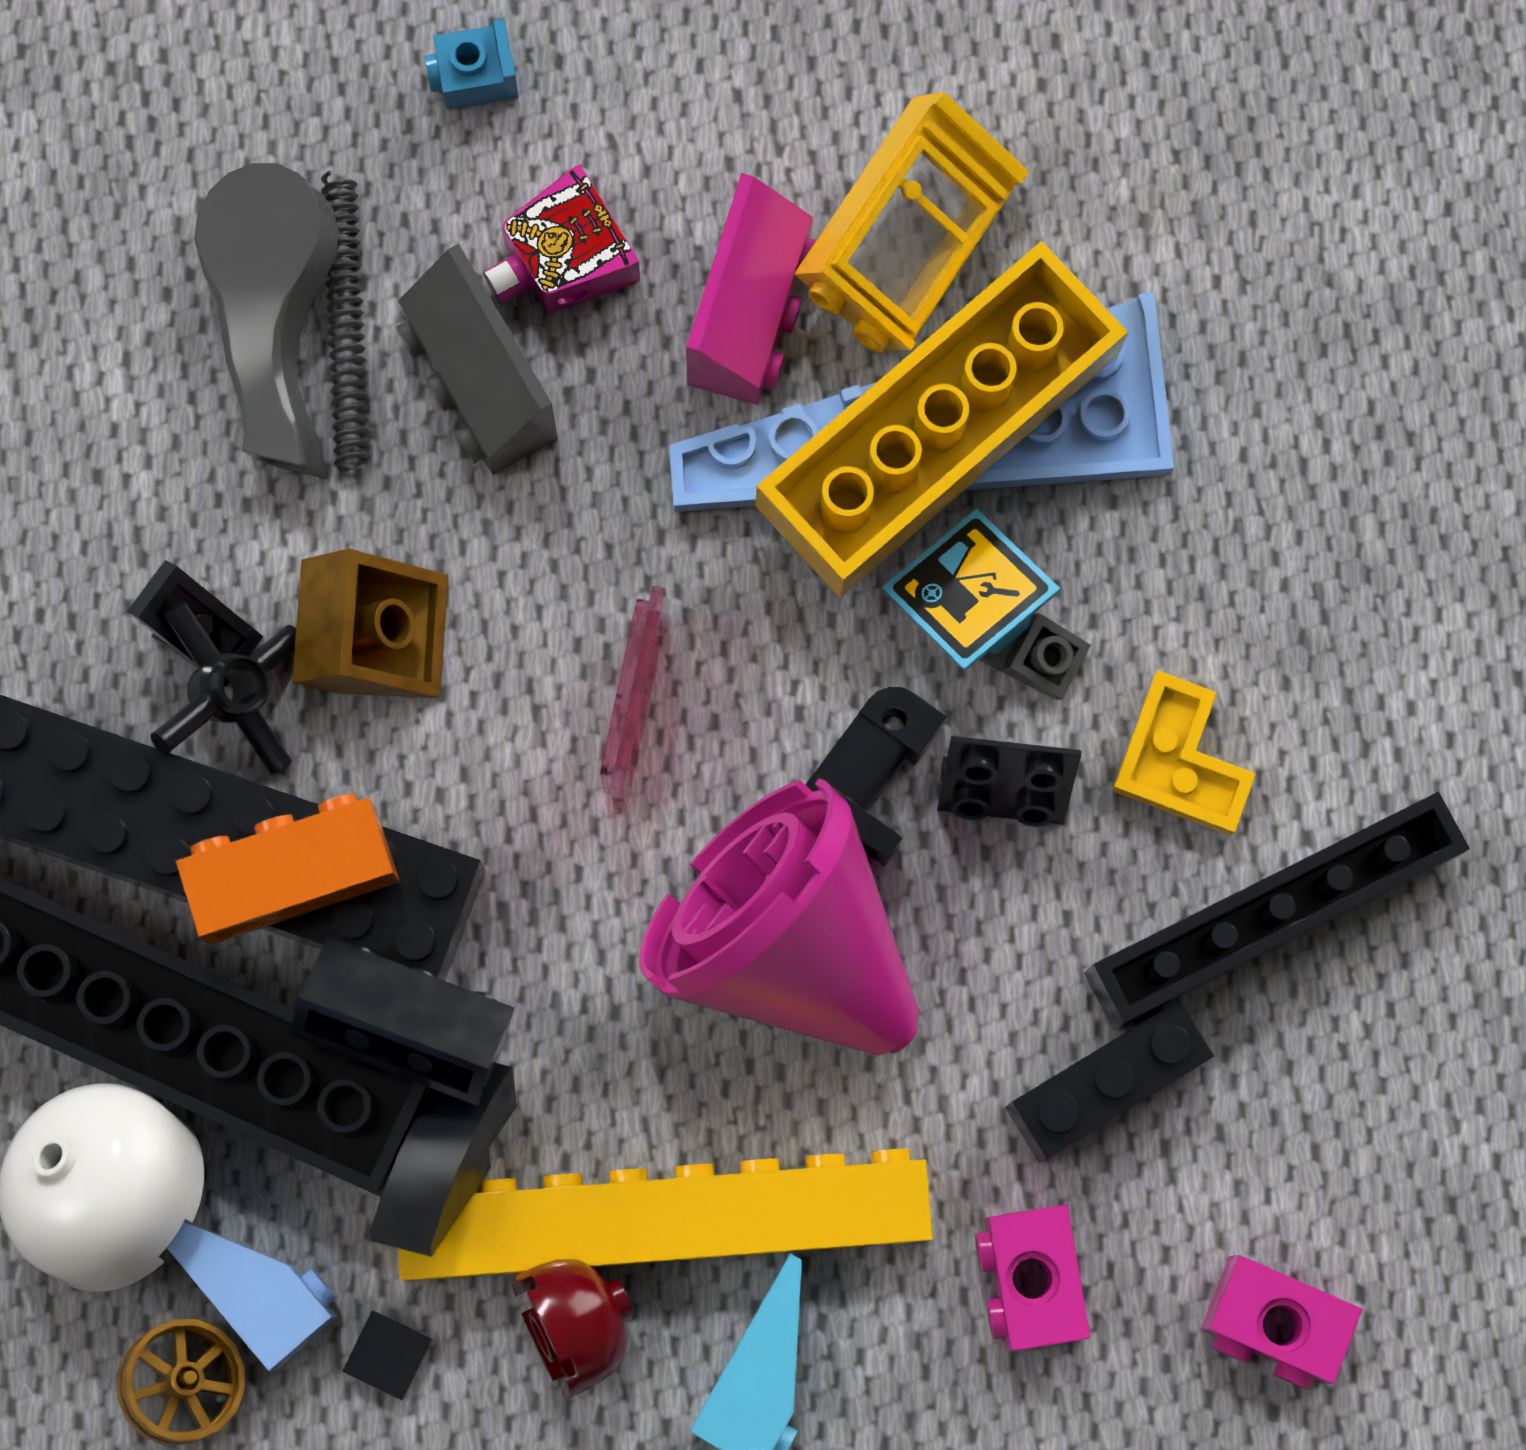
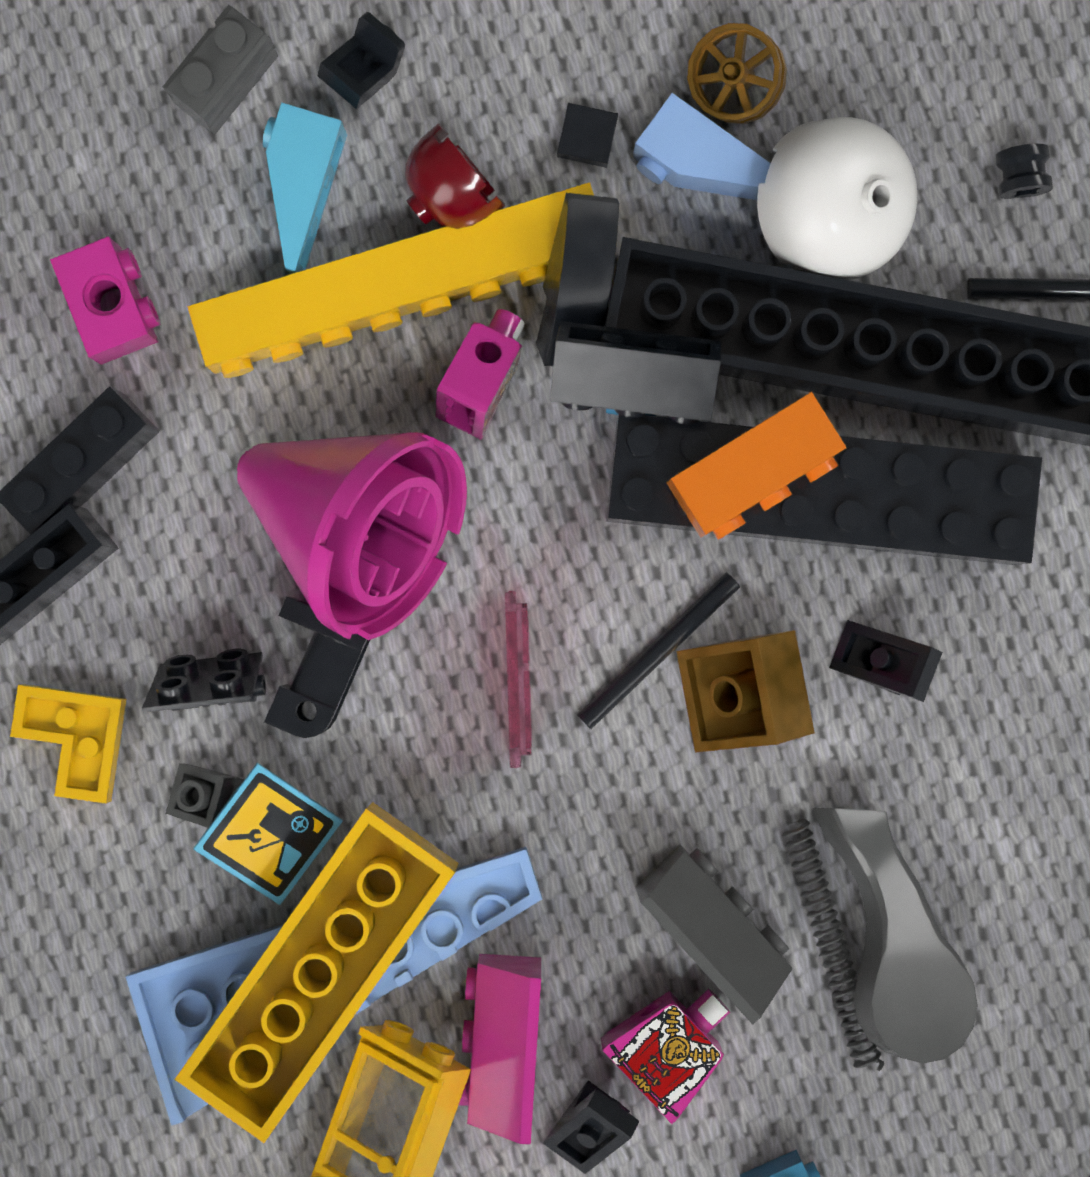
camera: 170 degrees right, 10 degrees up
black bar [150,601,296,774] -> none
none -> dark pink torso [435,309,525,440]
none -> black slope [543,1080,639,1174]
none -> black bar [577,572,740,729]

